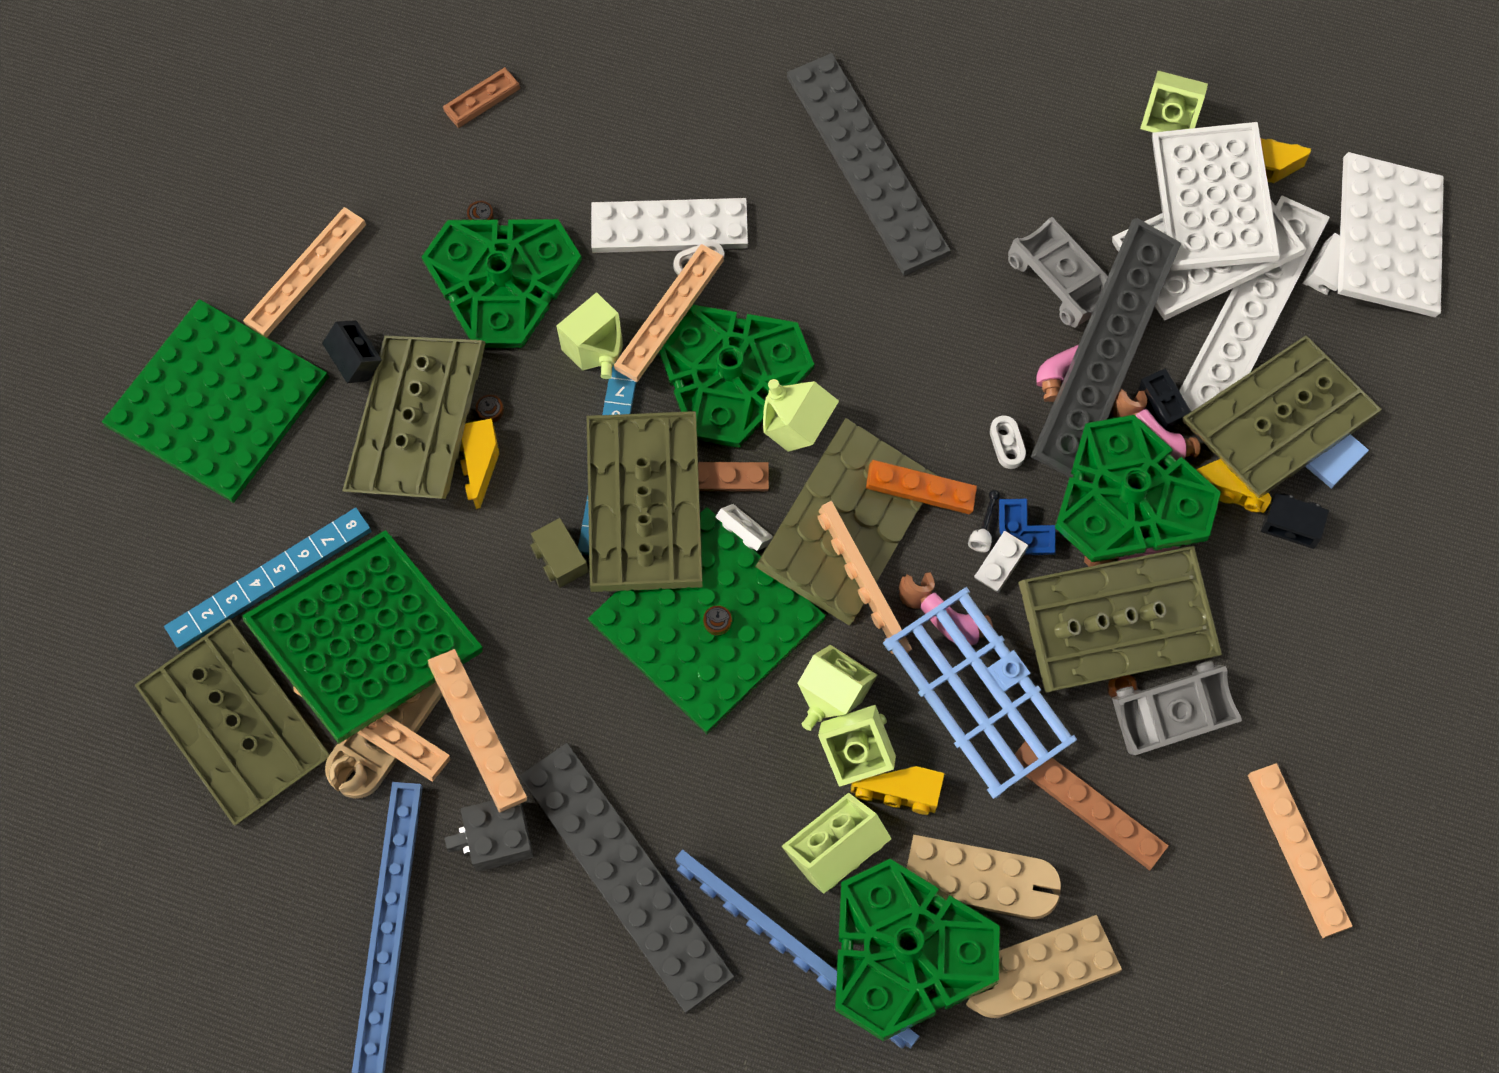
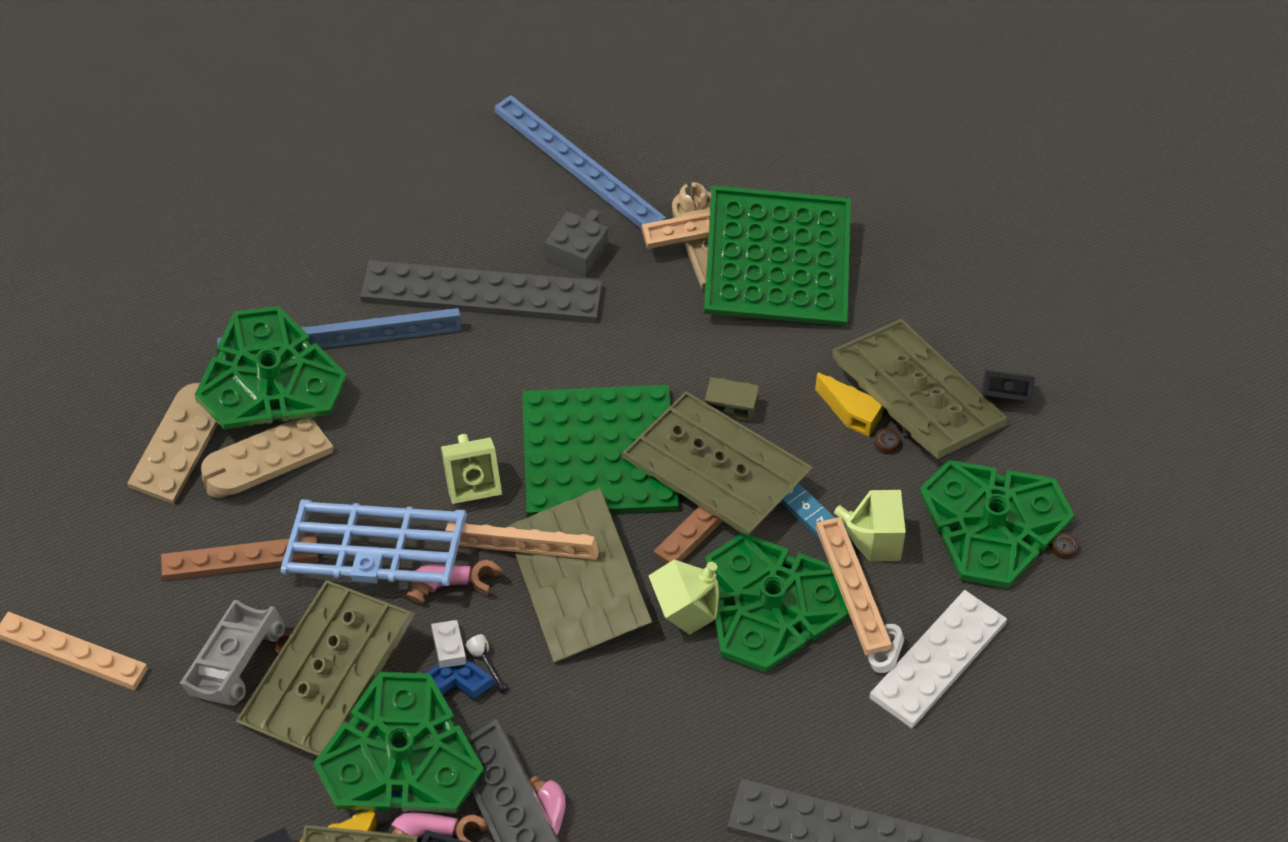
camera: 130 degrees right, 15 degrees down
green plate [102,299,329,503] -> none
olive piece [135,619,330,826] -> none
dark azure tile [164,507,372,651] -> none
light nougat plate [243,207,366,338] -> none
light nougat plate [428,649,527,813] -> none
nougat tile [443,67,520,128] -> none
tile [703,606,732,635] -> none
white plate [716,504,773,551] -> none
yellowish green slope [782,793,891,894] -> none
yellowish green piece [818,705,896,787] -> none
yellow slope [850,766,944,815] -> none
orange plate [866,460,977,514] -> none
white plate [990,416,1026,469] -> none

